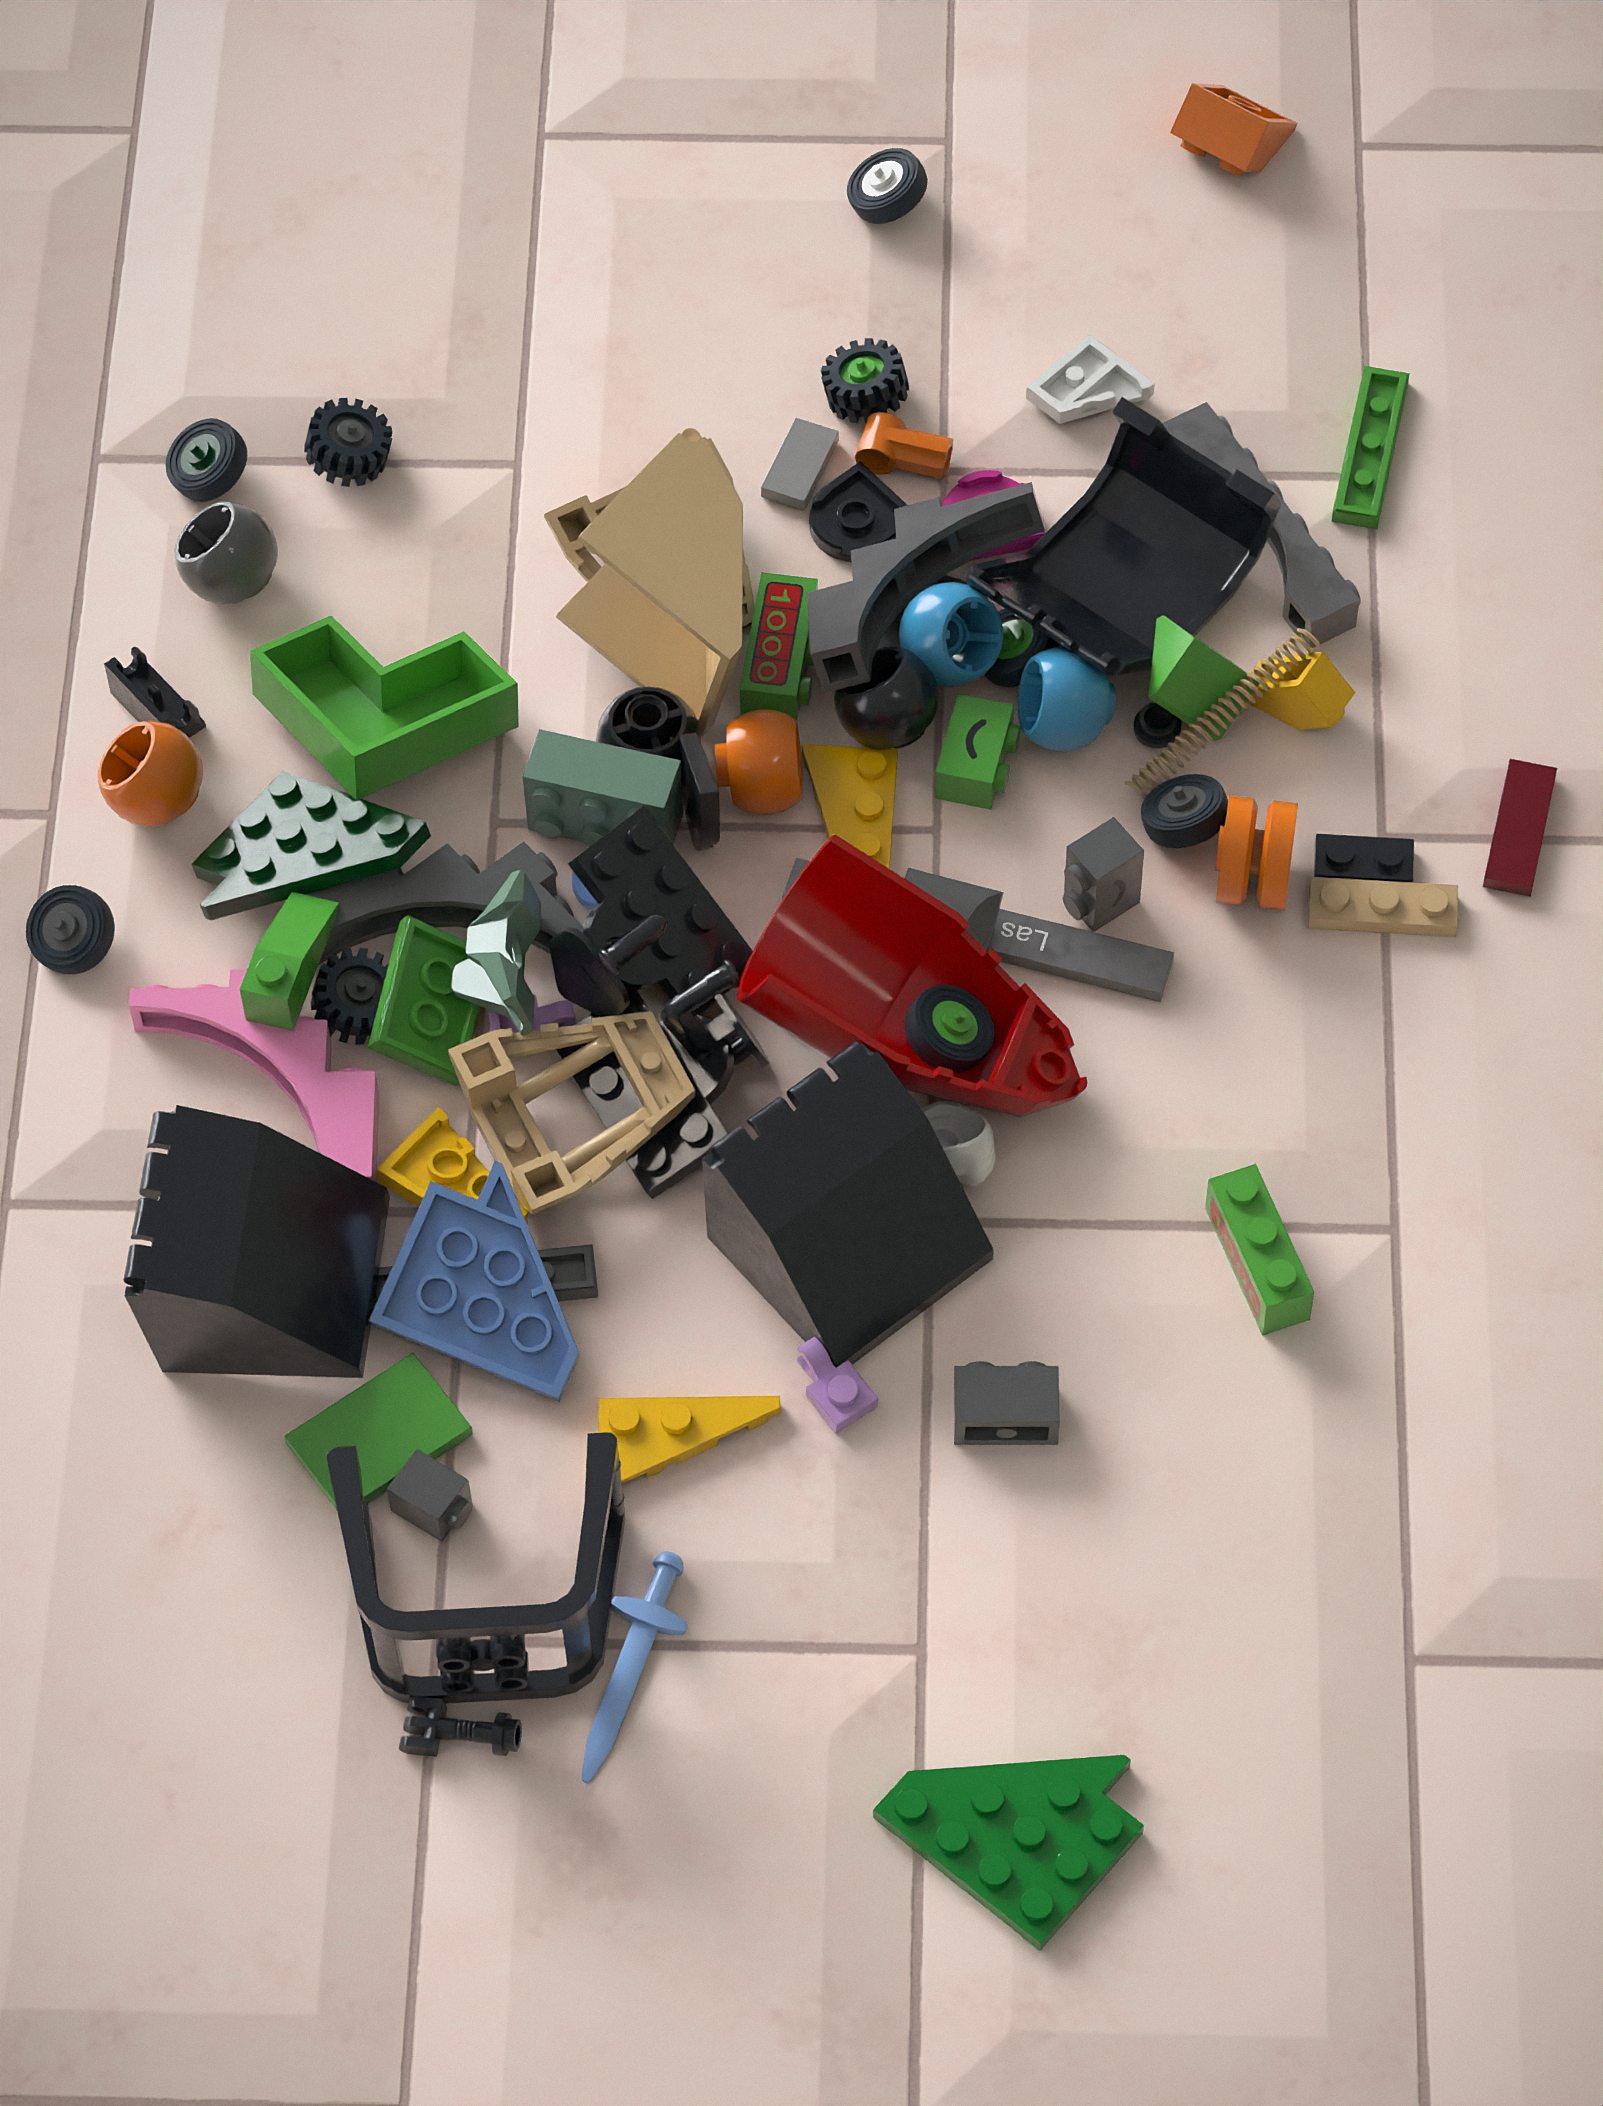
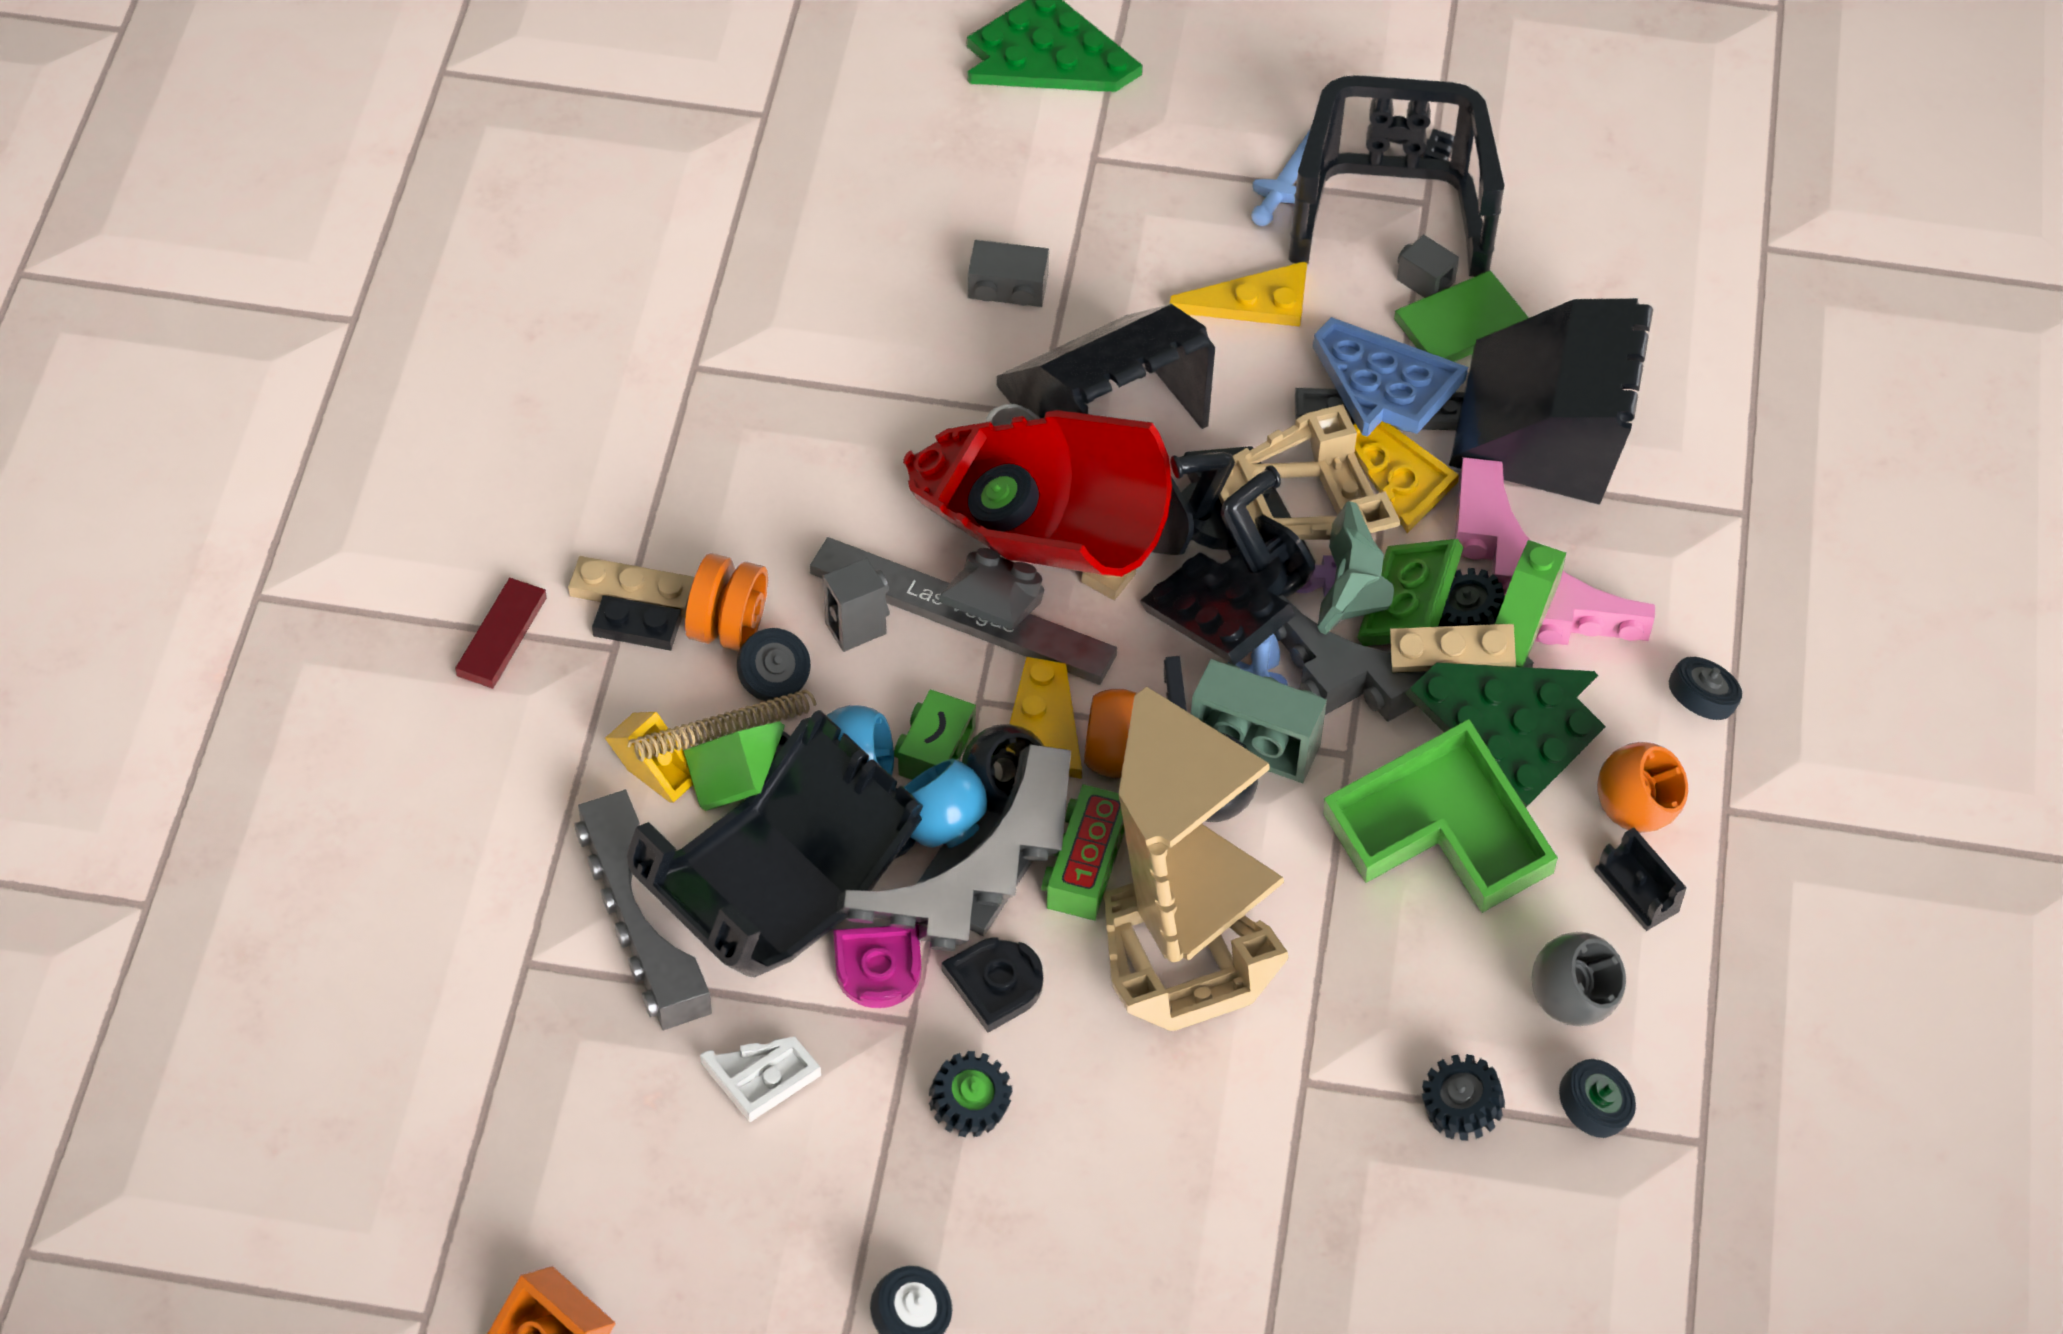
camera: 175 degrees left, 5 degrees down
light grey tile [761,418,839,511] -> none
lavender plate [797,1336,878,1434] -> none
orange piece [855,412,953,479] -> none
bright green brick [1205,1164,1314,1336] -> none
bright green tile [1331,366,1410,530] -> none
none -> tan plate [1390,624,1516,673]

